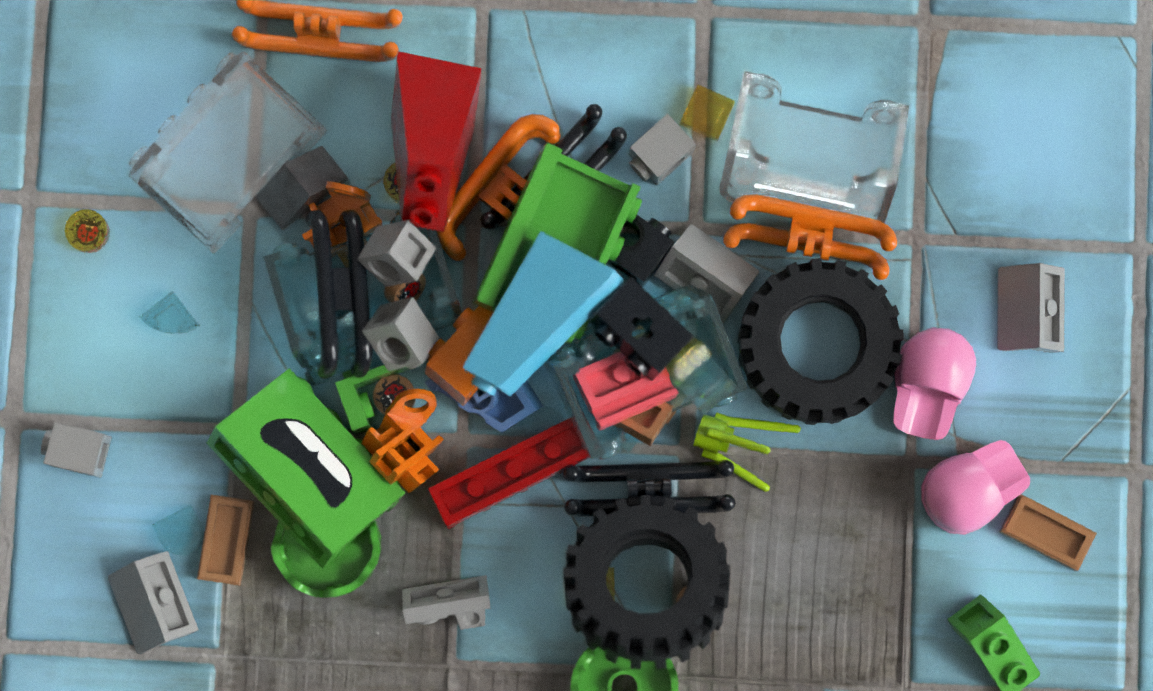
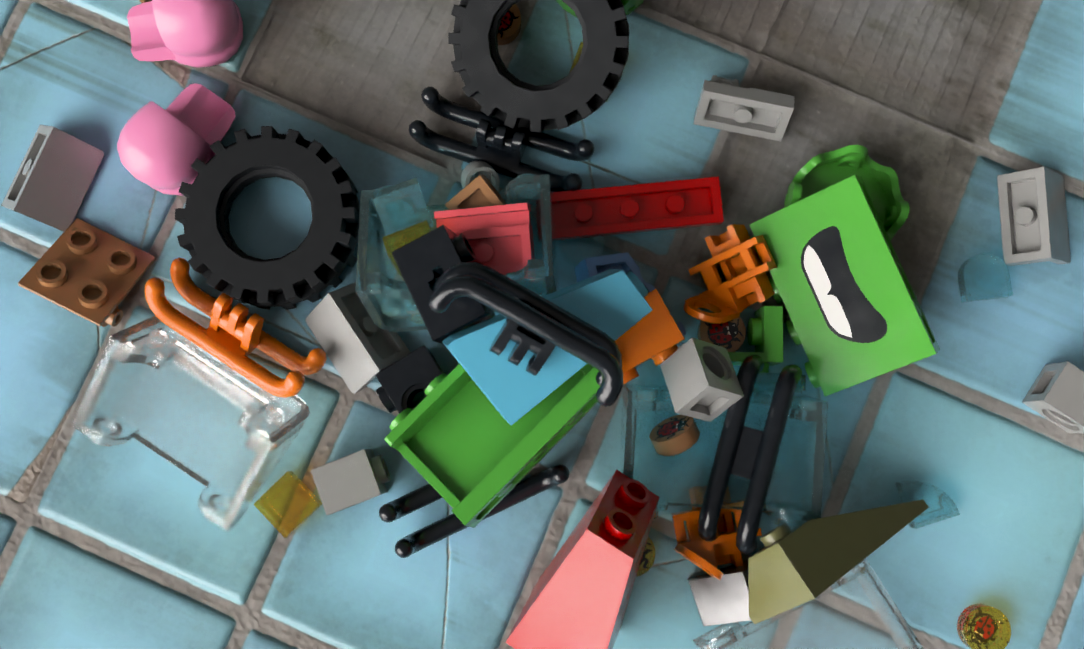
camera: 160 degrees left, 0 degrees up
medium nougat tile [197,495,255,586] -> none
light grey brick [357,220,436,287] -> none
orange piece [436,114,561,261] -> none
lime plant [693,412,801,492] -> none
none -> medium nougat hinge [18,218,156,327]
none -> black piece [428,262,623,407]
none -> light grey hinge [461,161,500,190]
none -> olive wedge [748,499,929,625]

